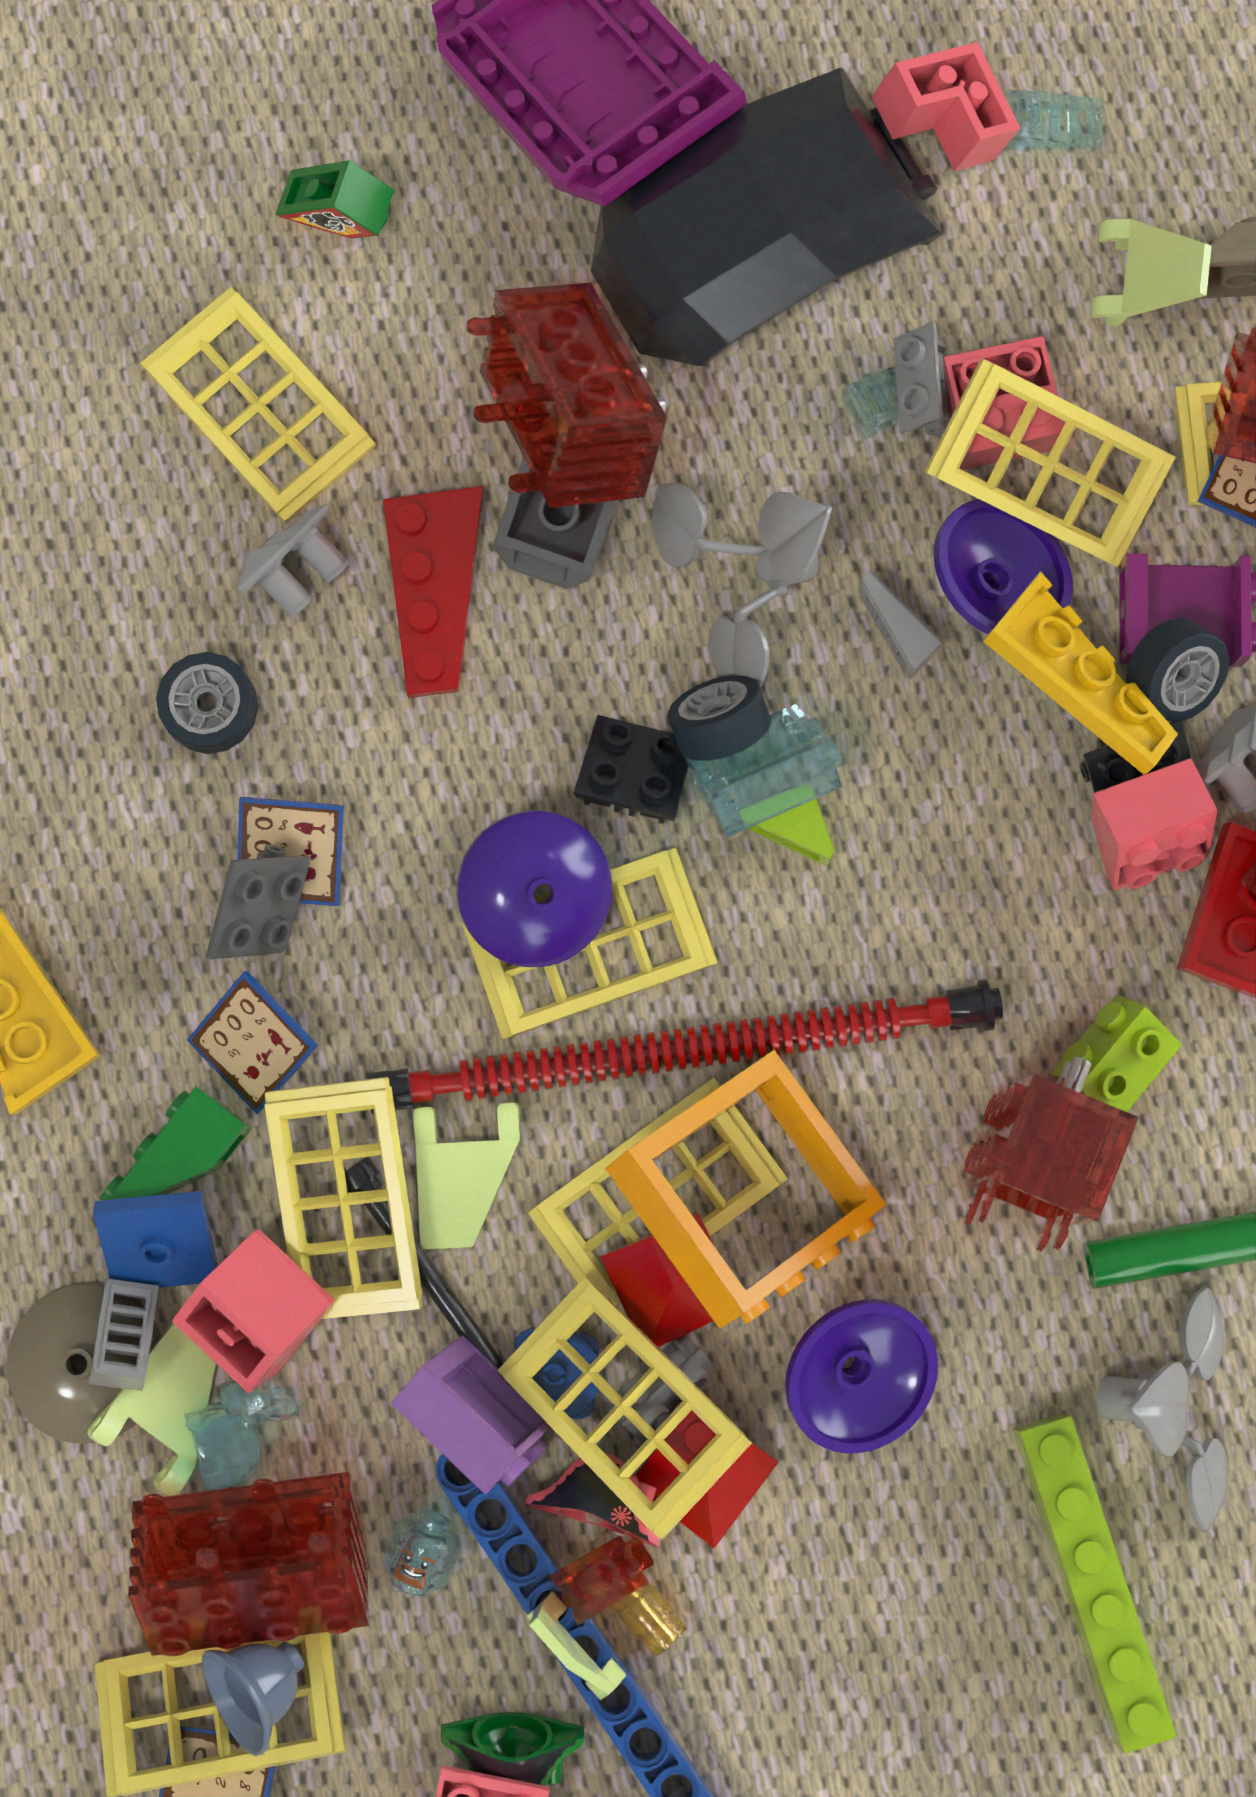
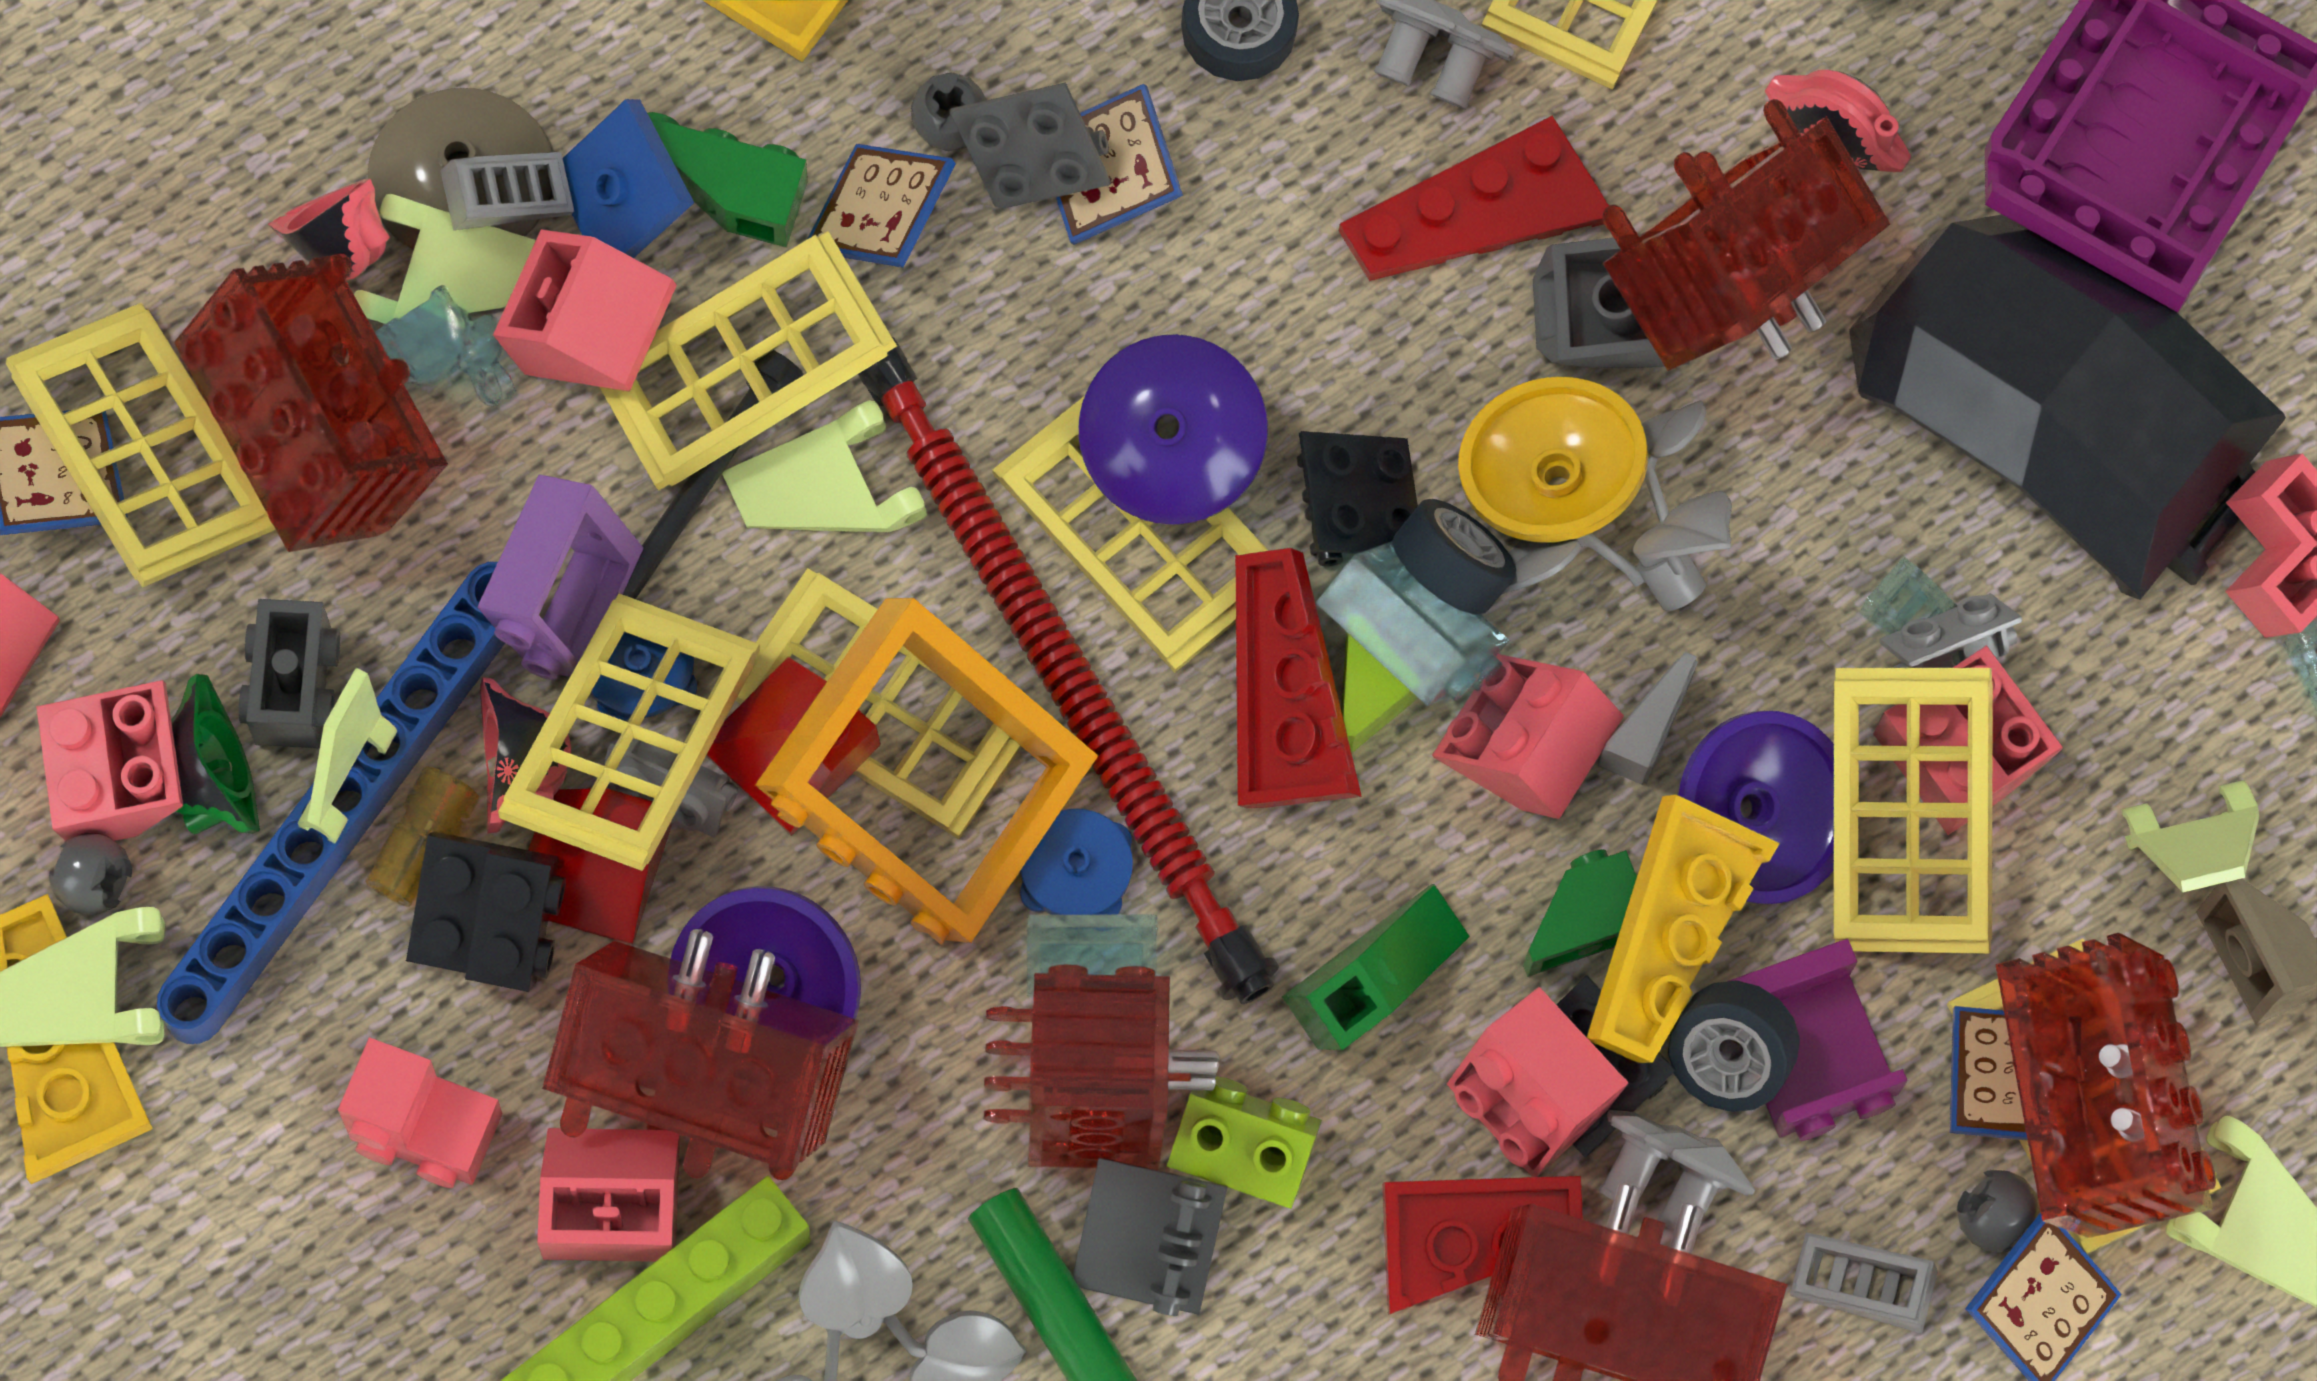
camera: 60 degrees right, 10 degrees down
sand blue hat [202,1641,304,1756] -> none
clear light blue head [384,1510,461,1597] -> none
clear red hips [550,1535,654,1625] -> none
none -> dark grey brick [239,599,340,748]
none -> coral hat [268,178,390,280]
none -> coral brick [338,1037,503,1188]
none -> black plate [406,831,566,992]
none -> coral slope [537,1128,680,1262]
none -> clear red piece [542,929,859,1180]
none -> dark grey piece [911,72,986,152]
none -> blue piece [1020,808,1133,922]
none -> clear light blue panel [1026,914,1158,997]
none -> dark grey hinge [1073,1157,1228,1316]
none -> red wing [1235,548,1362,808]
none -> green slope [1282,884,1470,1050]
none -> coral slope [1432,654,1624,819]
none -> yellow dish [1458,377,1648,543]
none -> green slope [1523,849,1637,977]
none -> coral hat [1765,70,1911,172]

